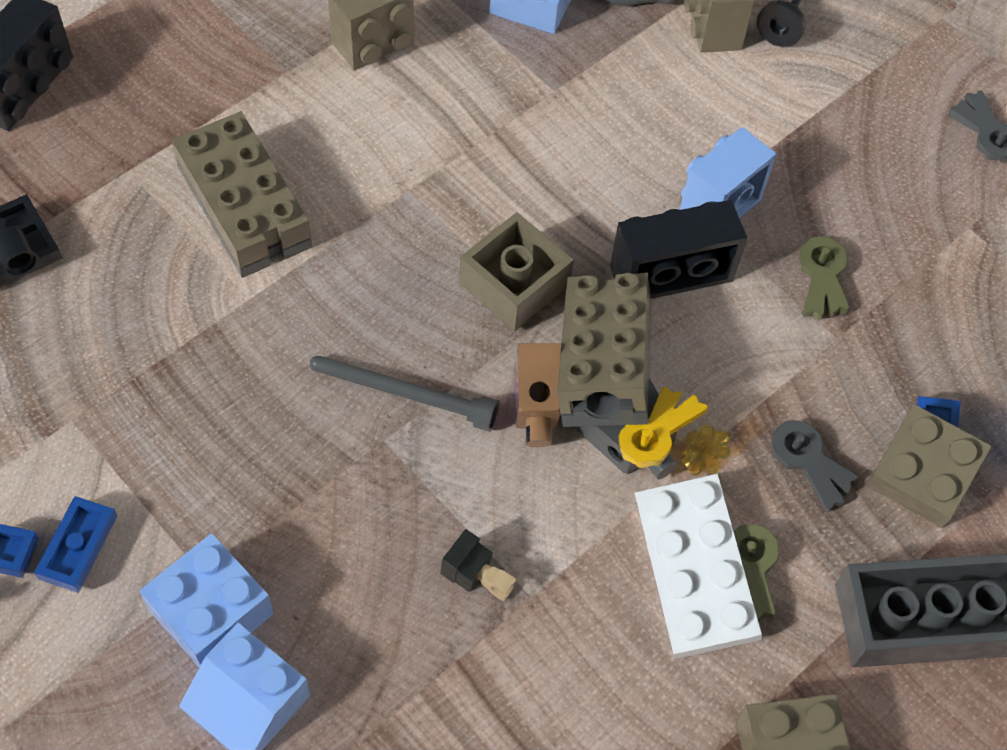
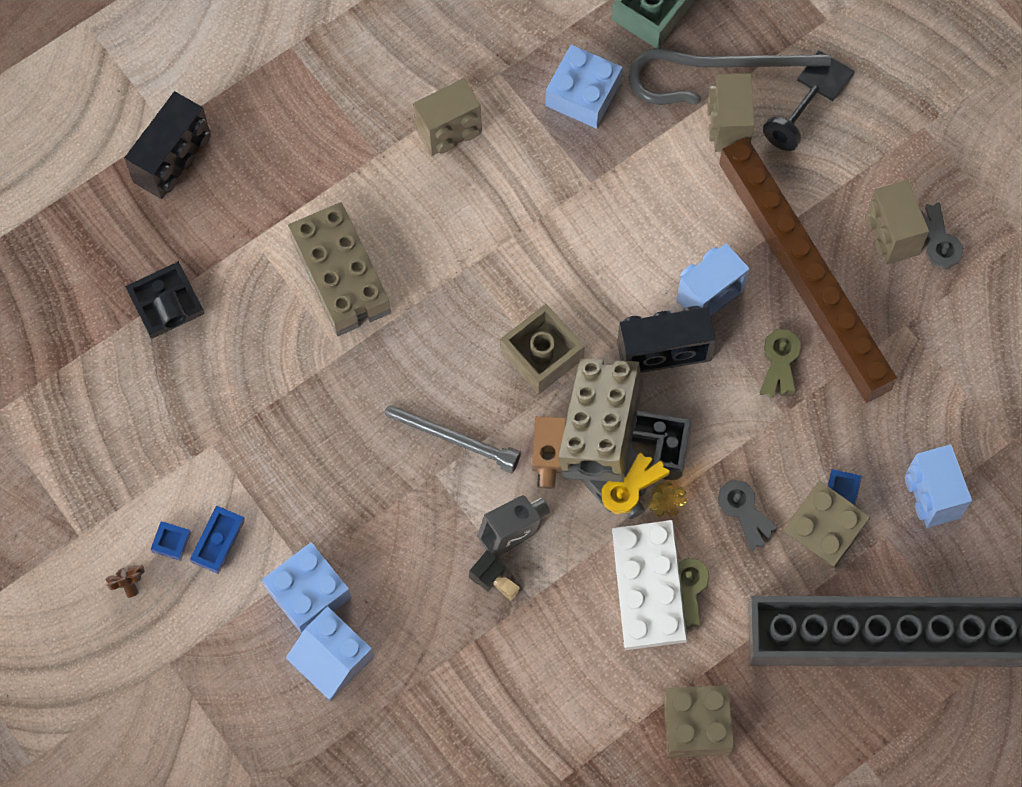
camera: 10 degrees right, 10 degrees up
none -> dark grey torso [477,495,550,559]
none -> black brick [632,411,691,480]
none -> reddish brown brick [719,137,897,403]
none -> dark tan brick [865,180,929,264]

